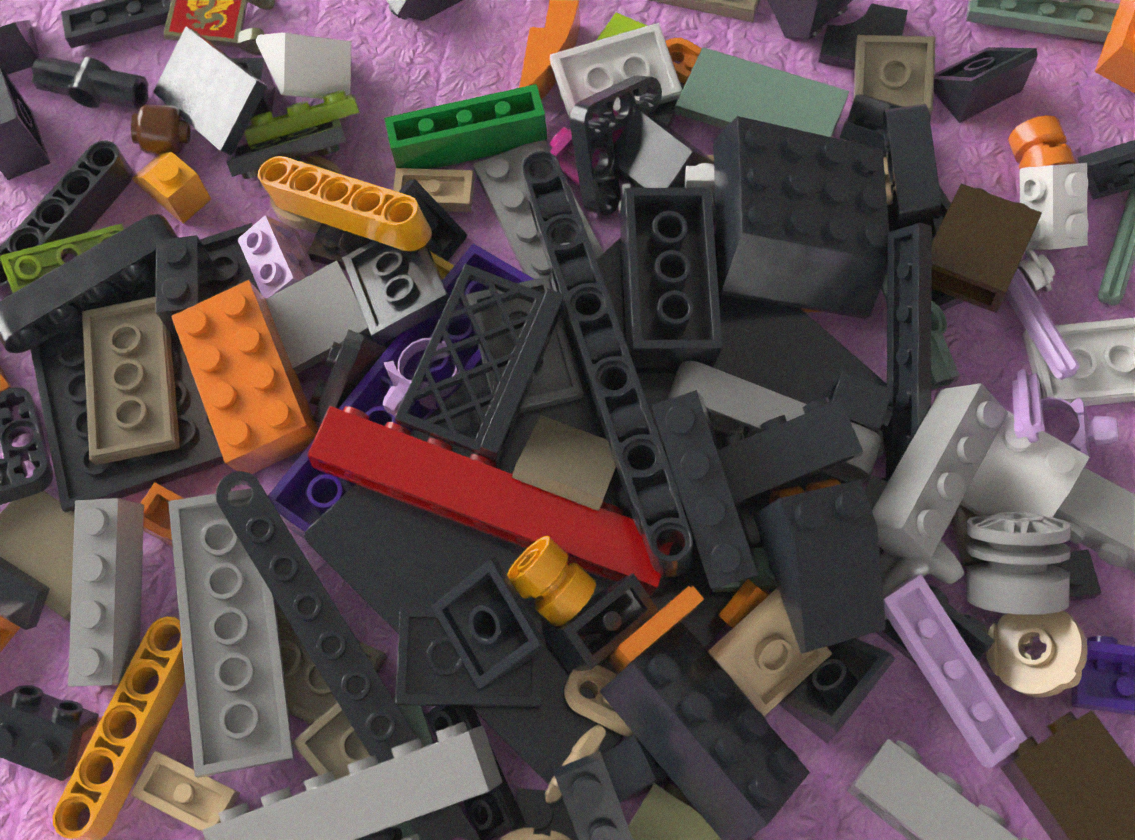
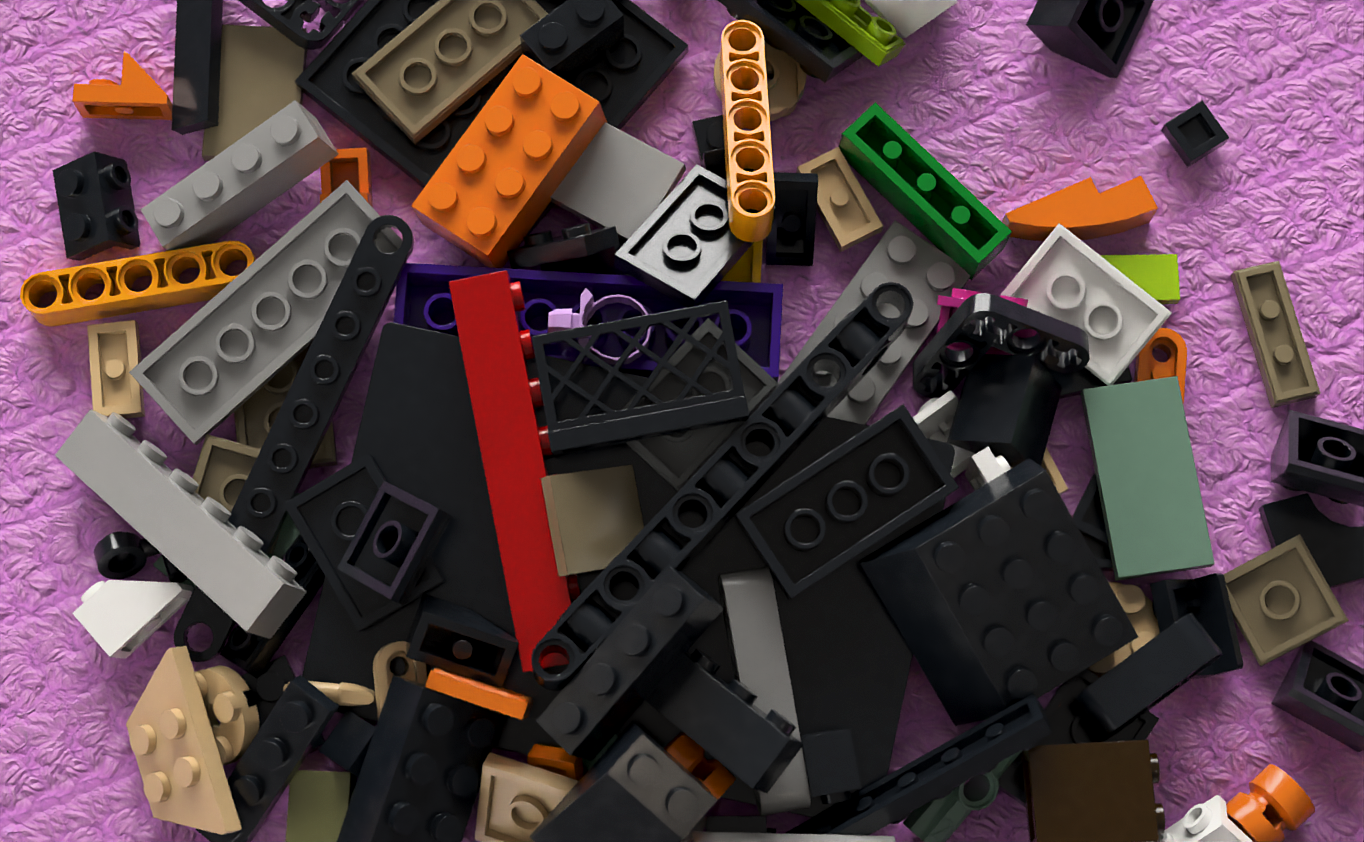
camera: 50 degrees right, 10 degrees up
lavender bracket [238,215,316,299] -> none
light orange wheel [507,536,596,627] -> none

